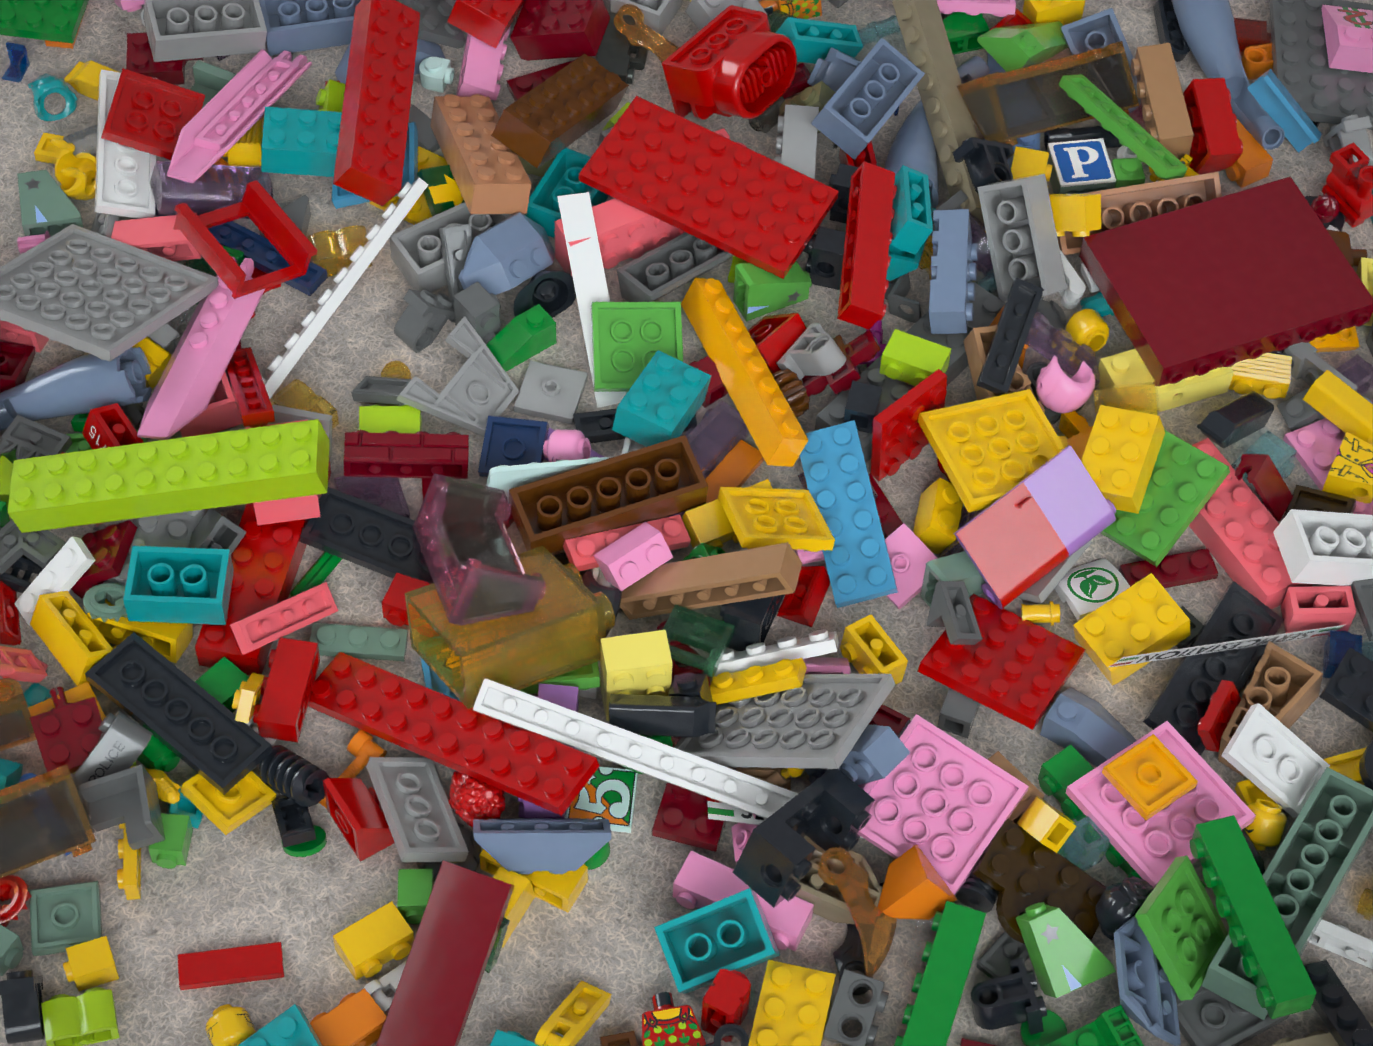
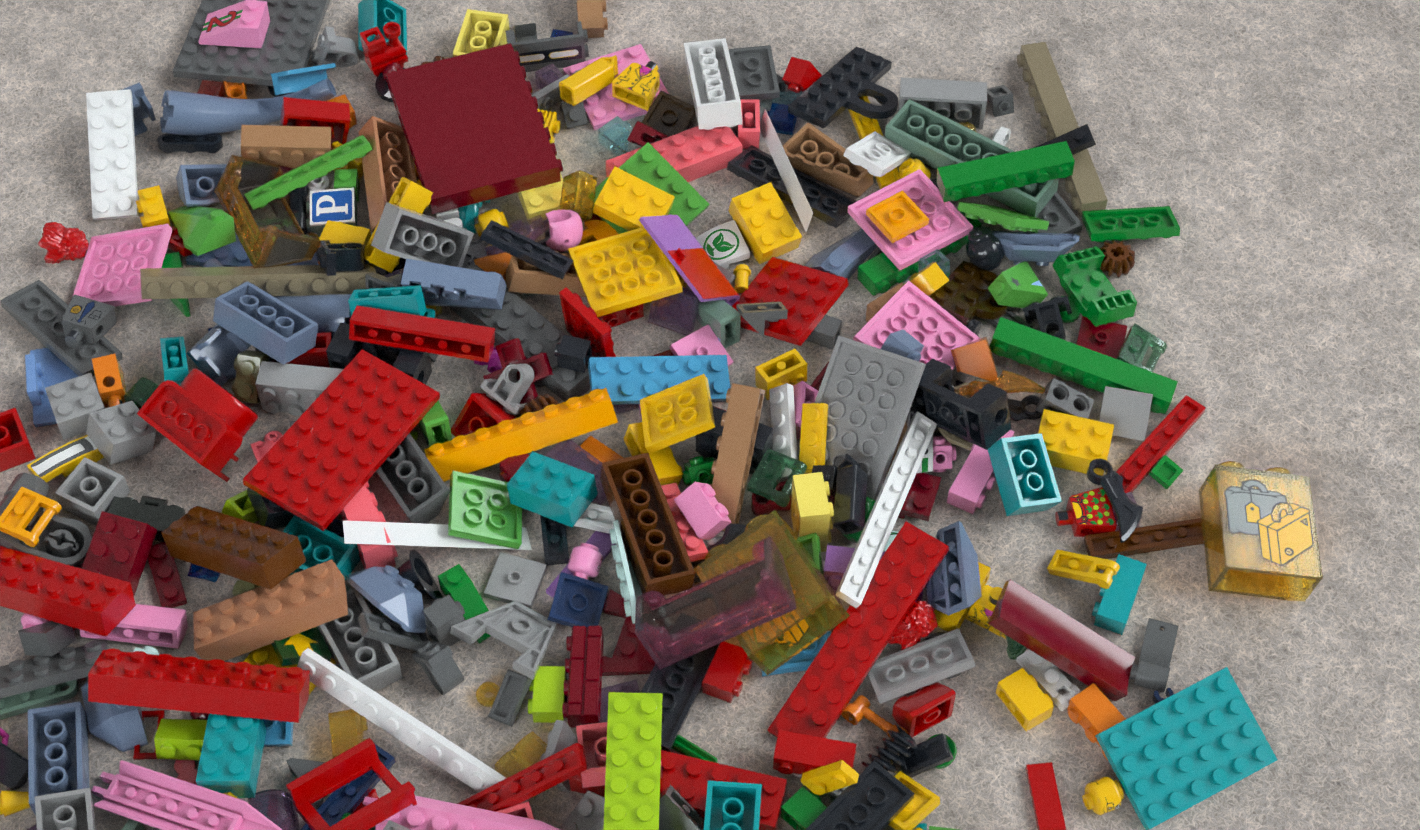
camera: 85 degrees left, 0 degrees up
coral plate [230,582,338,655] -> none
sand green plate [310,623,408,662] -> none
bright green brick [397,869,434,924] -> none
clear orange piece [614,4,680,63] -> none
red brick [701,969,751,1042] -> none
clear light blue pin [858,15,901,46] -> none
lime brick [879,329,951,386] -> none
yellow brick [913,477,963,554] -> none
dark red plate [1119,548,1219,589] -> none
black piece [1197,391,1274,449] -> none
red plate [1197,680,1241,752] -> none

